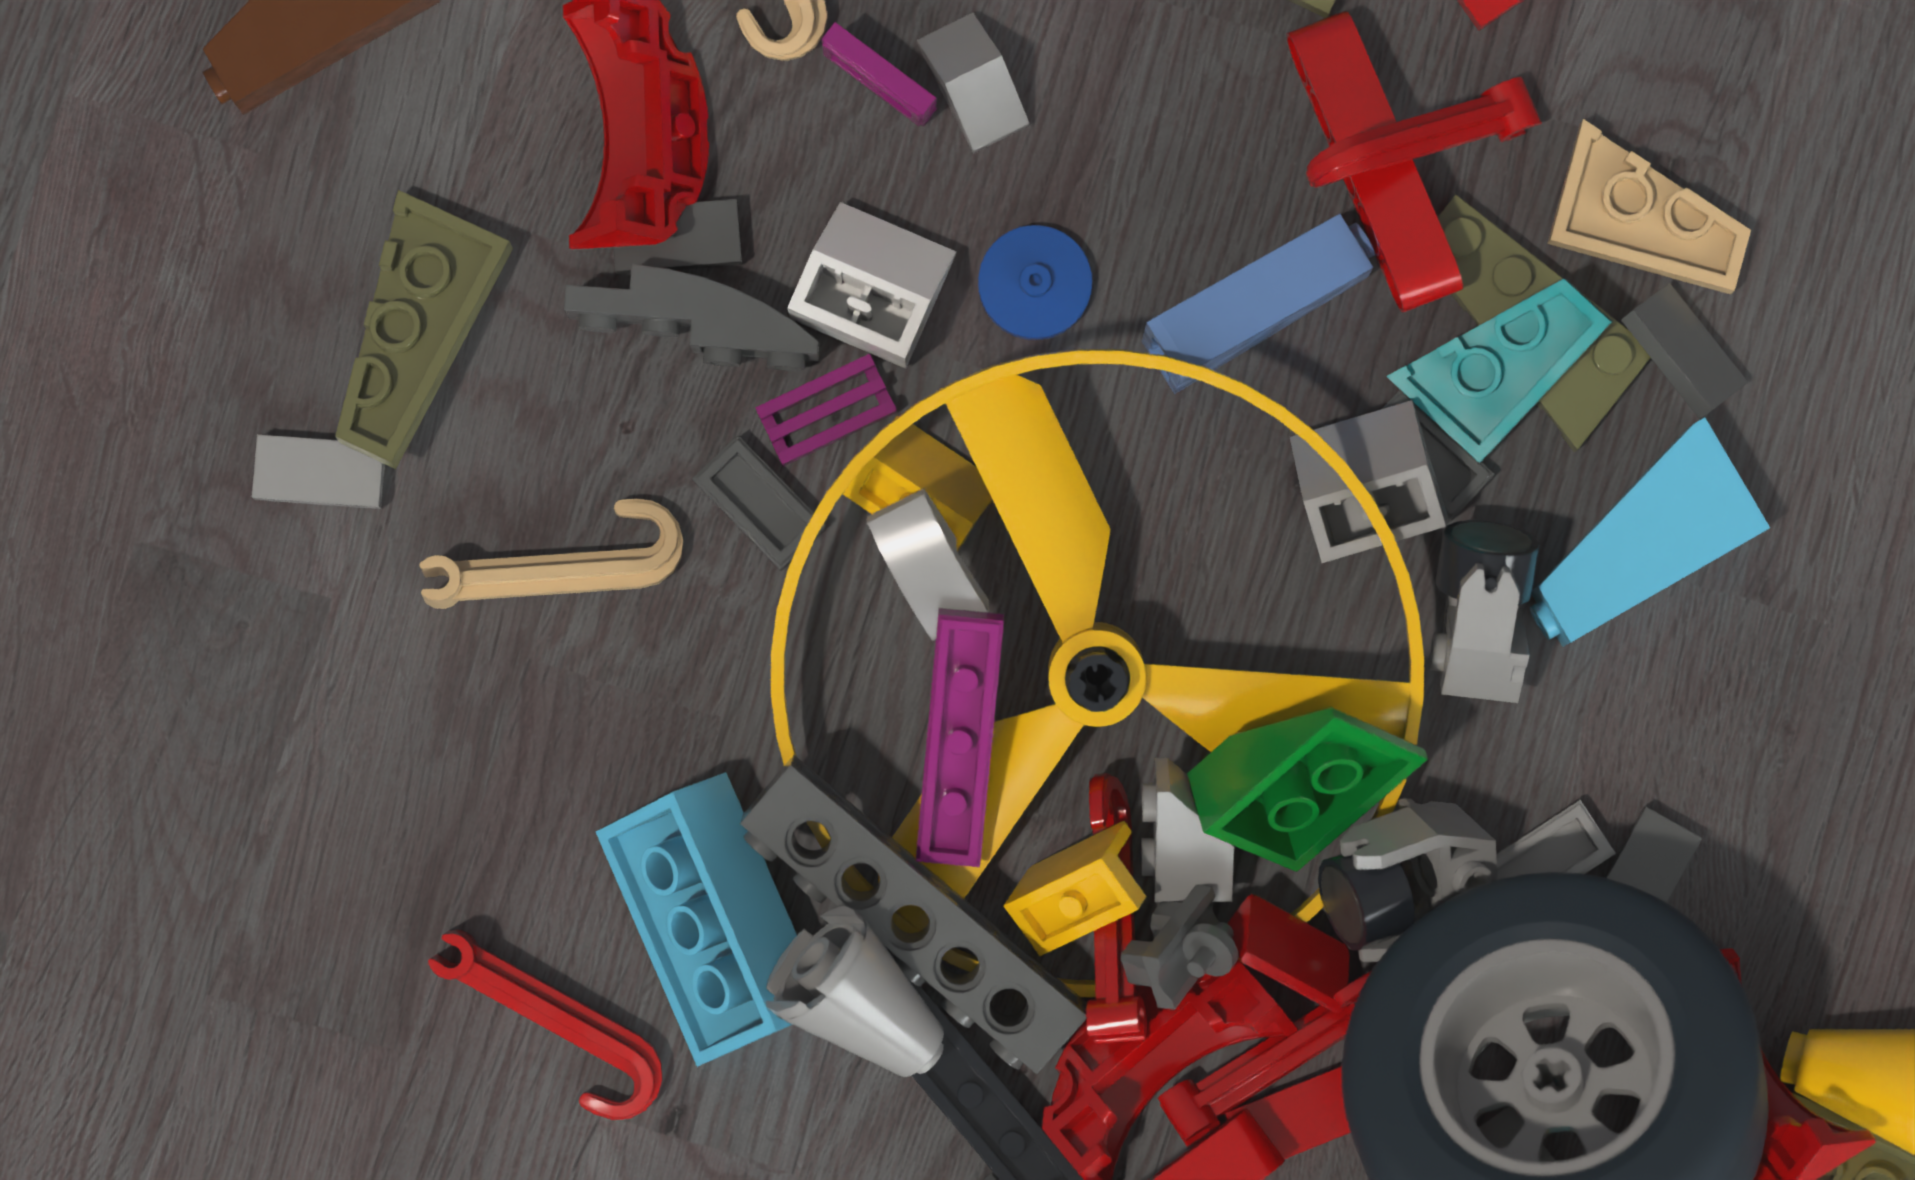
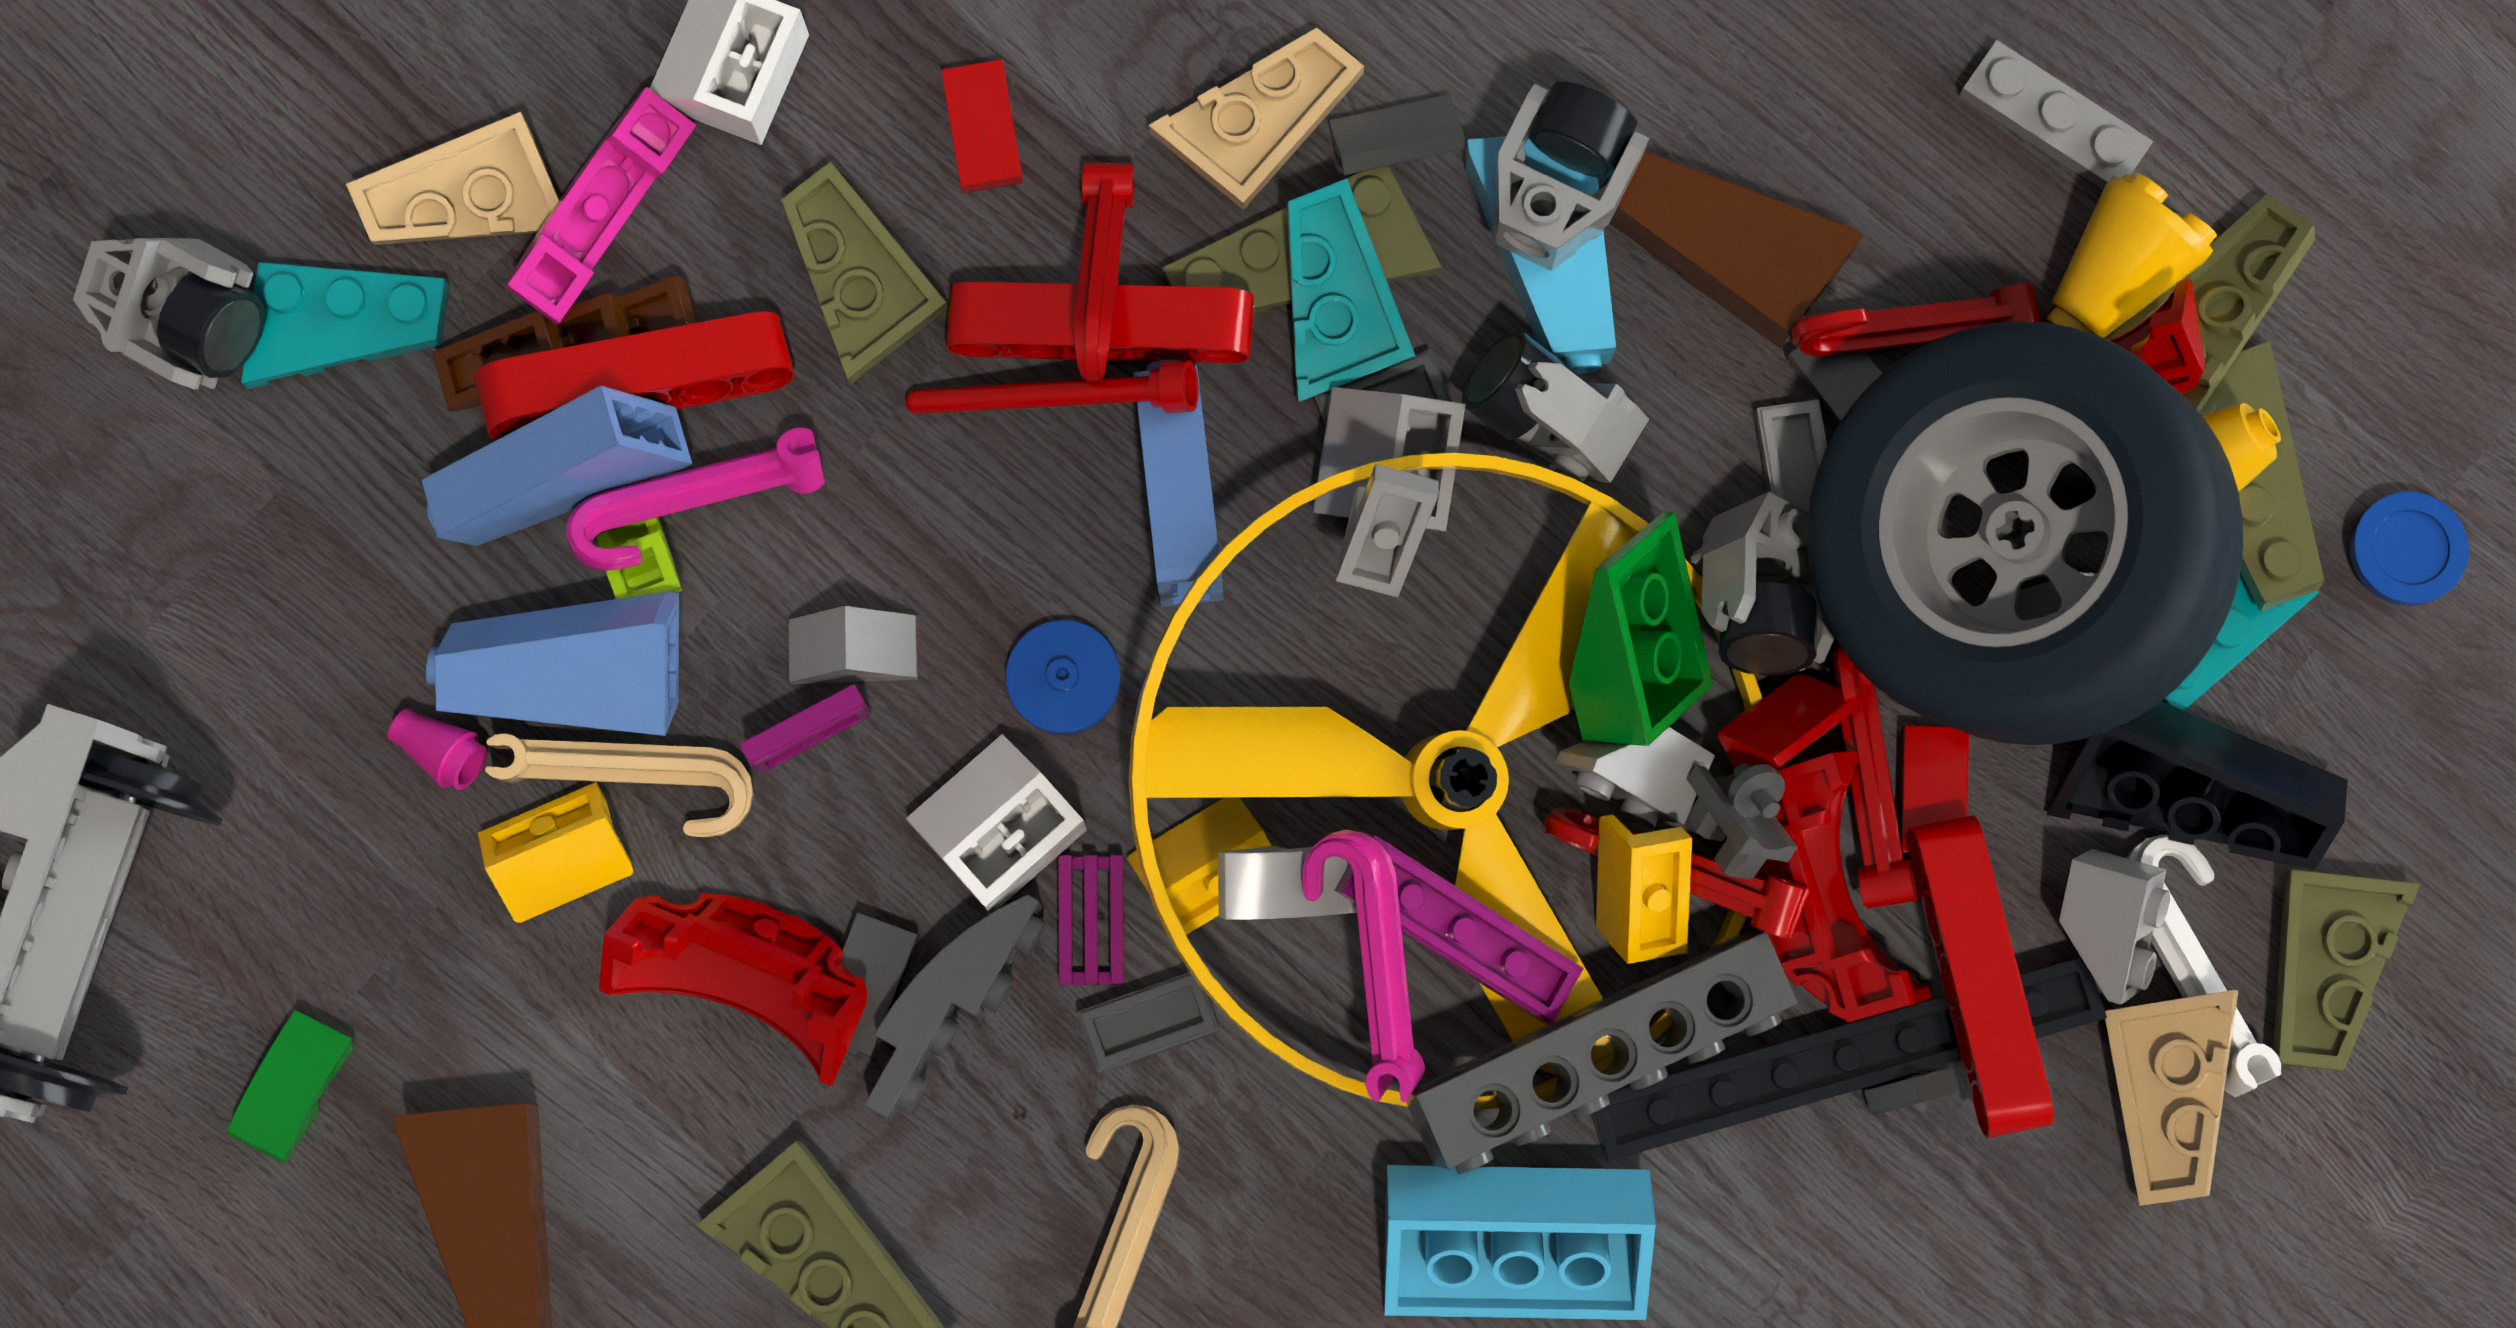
camera: 65 degrees left, 5 degrees down
light grey cone [765,905,944,1077] -> none
none -> red piece [905,361,1199,414]
none -> dark pink piece [1302,830,1425,1102]
none -> light grey slope [1336,464,1439,597]
none -> light grey piece [1494,82,1649,271]
none -> reddish brown slope [1601,151,1863,348]
none -> red piece [1790,283,2040,357]

